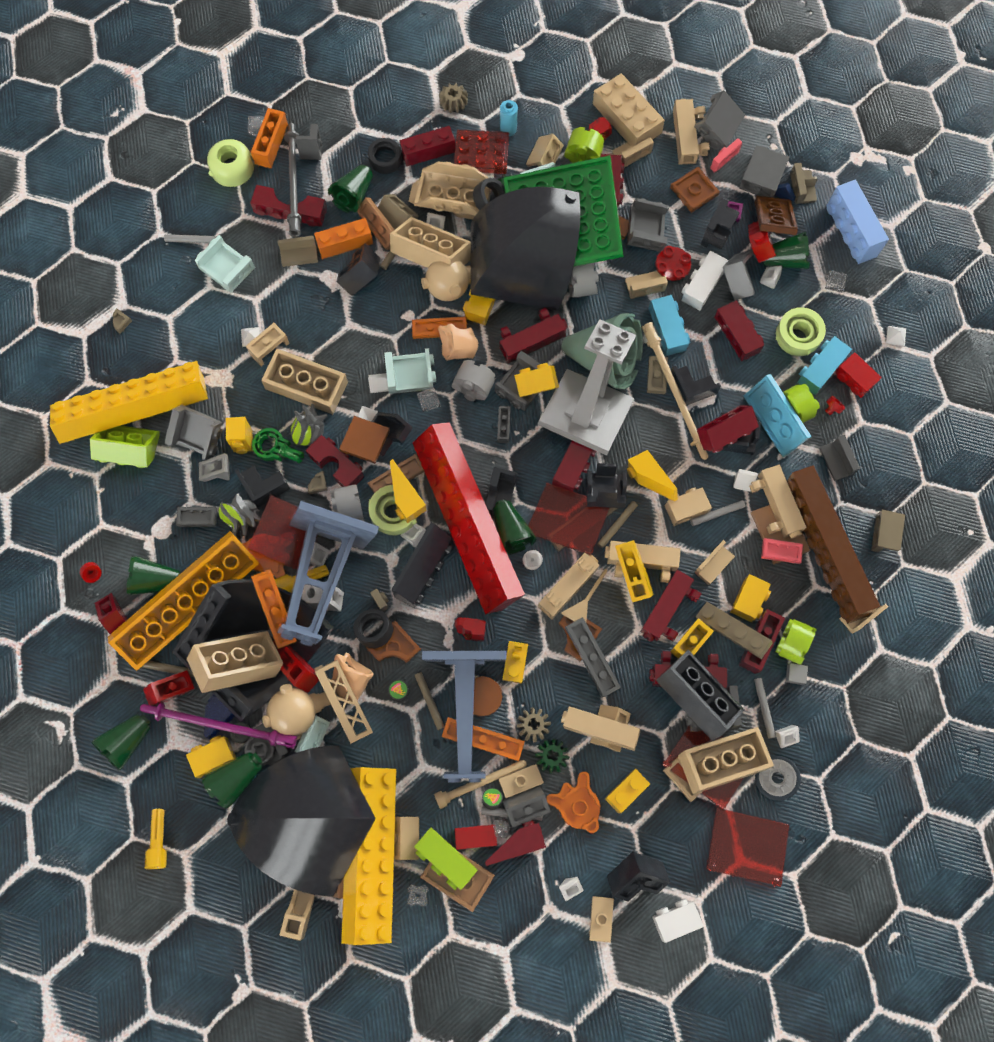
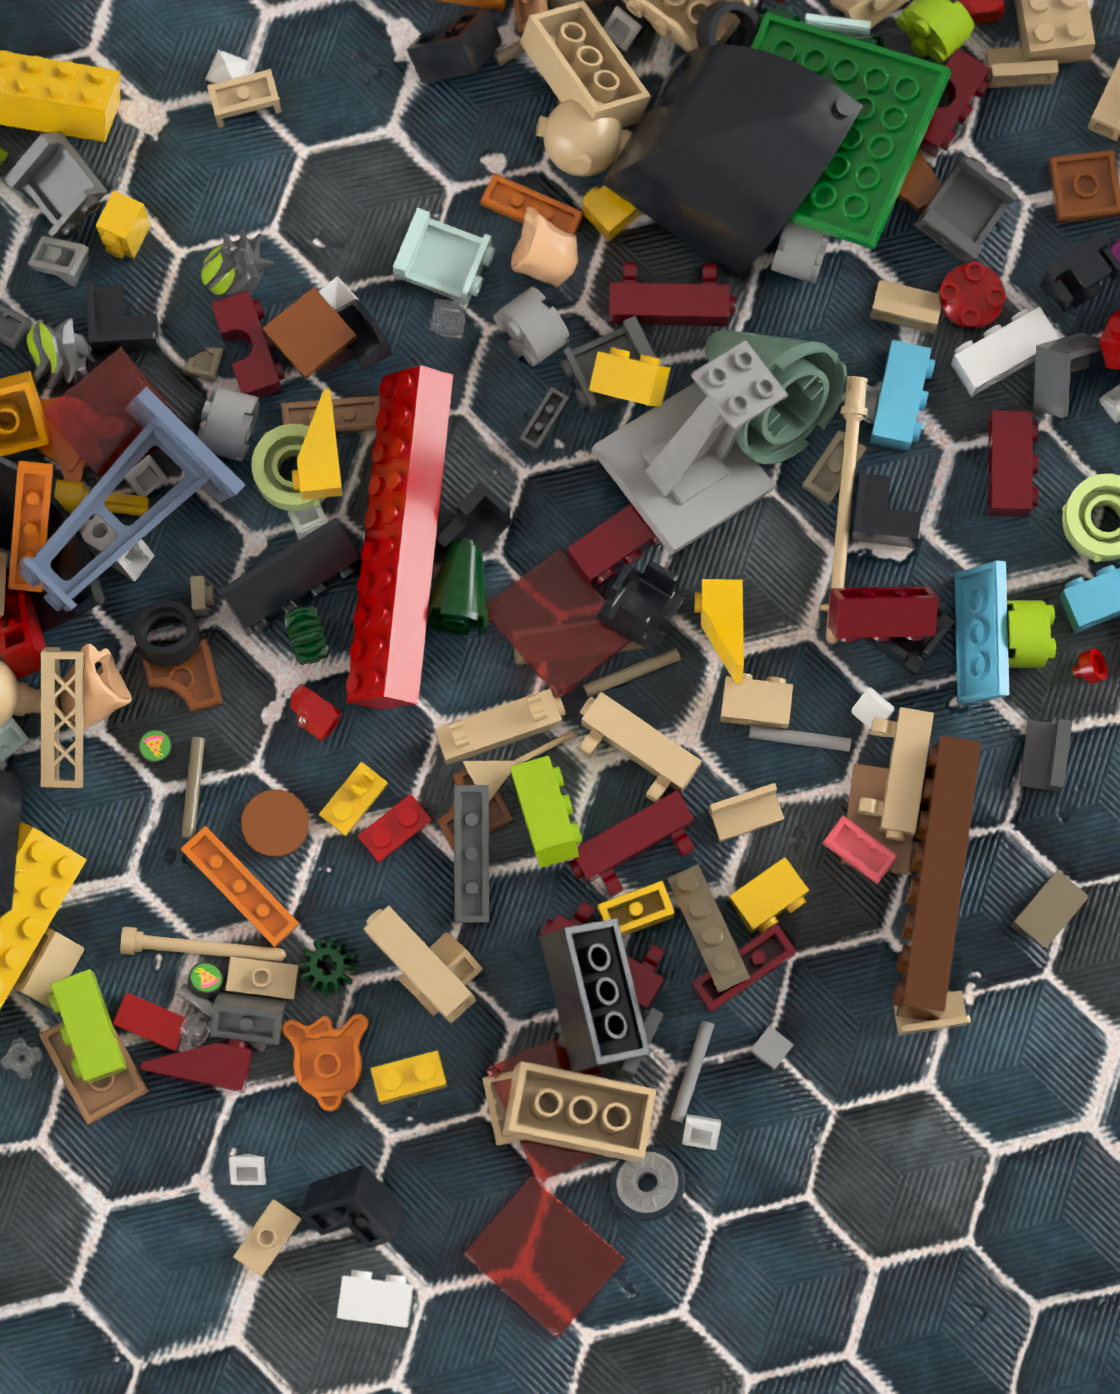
camera: 30 degrees right, 5 degrees up
green pin [252,428,305,463] -> none
tan brick [261,349,348,414] -> none
white slope [368,373,389,393] -> none
sand blue piece [422,651,506,783] -> none
dark tan gear [516,707,551,743] -> none
white tile [522,550,543,570] -> none
yellow slope [615,540,654,602] -> none
lime brick [775,619,817,665] -> none
none -> dark green gear [284,606,329,665]
none -> red plate [358,794,432,864]
none -> lime brick [510,755,582,868]

